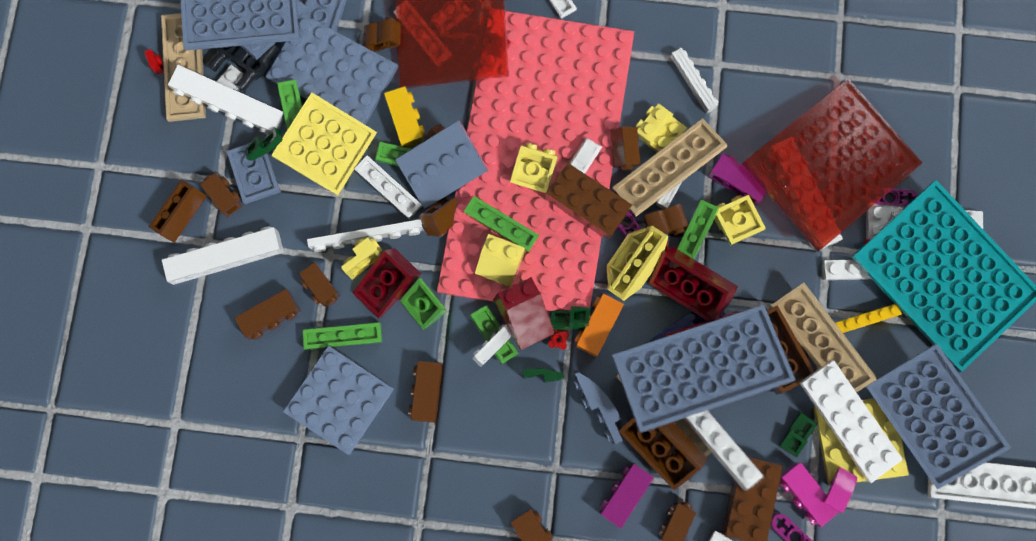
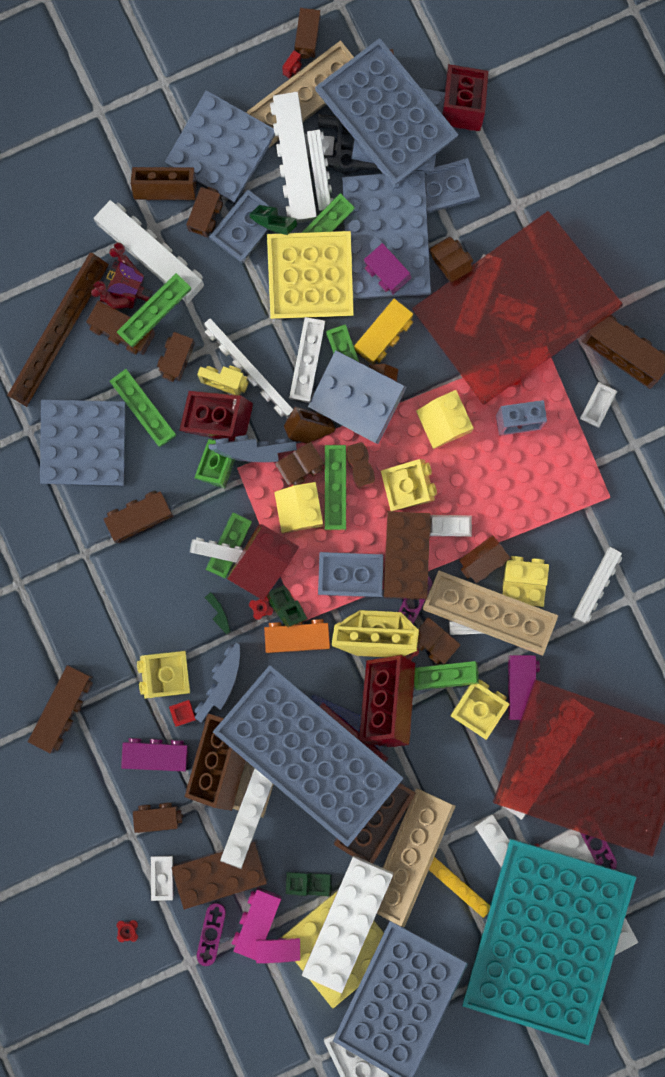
camera: 60 degrees right, 5 degrees up
none -> reddish brown plate [7,253,109,407]
none -> dark red torso [91,242,153,309]
none -> bright green plate [117,273,192,348]
none -> light yellow plate [137,651,190,699]
none -> sand blue plate [165,90,275,204]
none -> red plate [169,700,196,727]
none -> sand blue slope [209,435,297,462]
none -> reddish brown brick [275,442,325,486]
none -> reddish brown brick [294,8,321,59]
none -> white piece [307,130,333,211]
none -> sand blue plate [318,552,383,597]
none -> reddish brown brick [347,442,375,490]
none -> magenta piece [364,243,411,295]
none -> light yellow slope [416,390,473,449]
none -> sand blue window [496,400,547,436]

